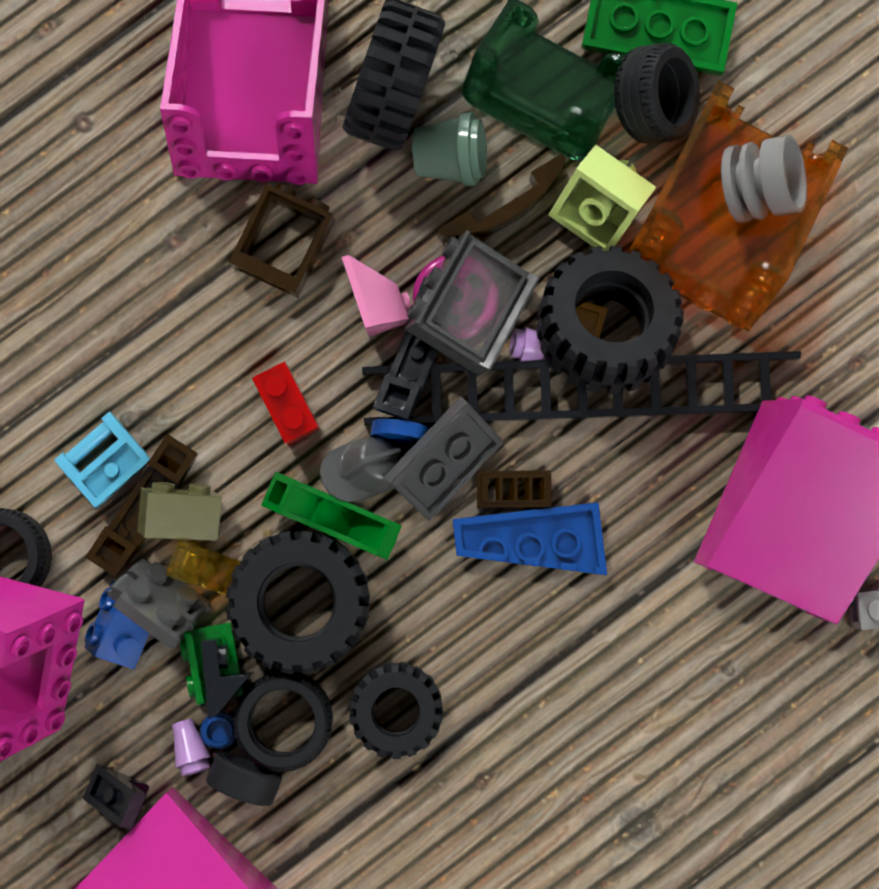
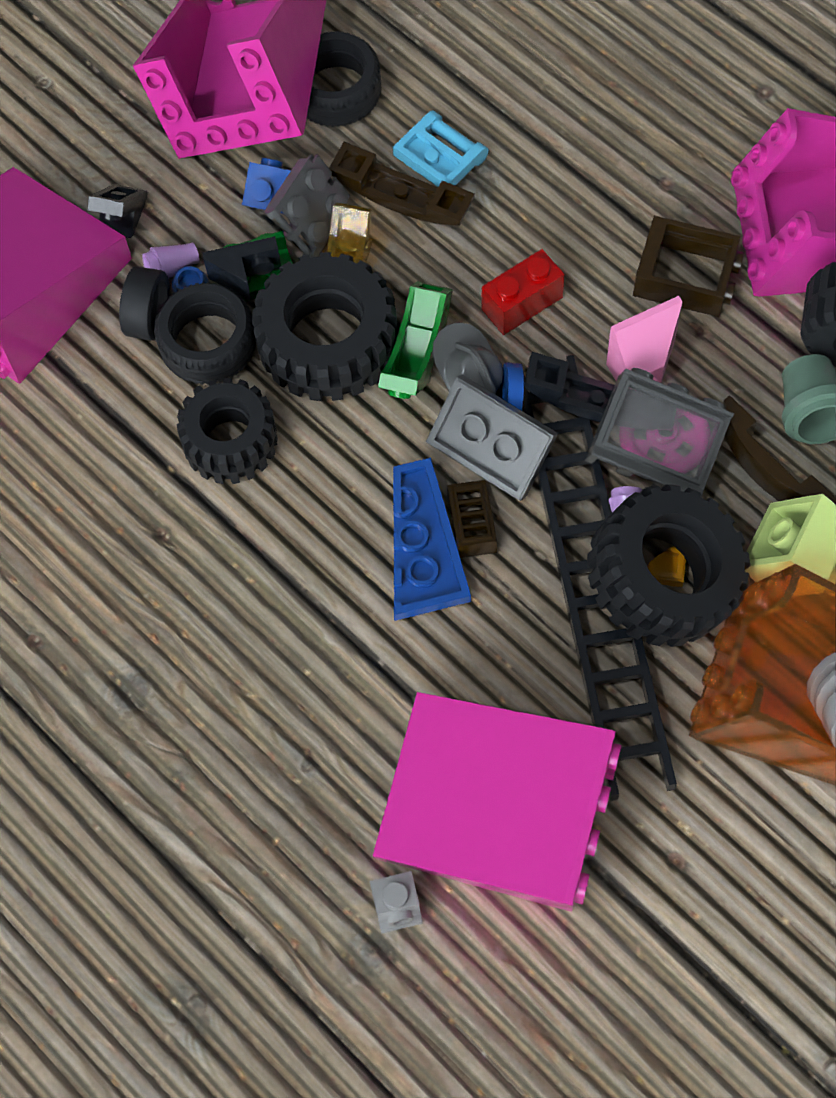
camera: 85 degrees right, 20 degrees down
olive brick [137,482,222,541] -> none

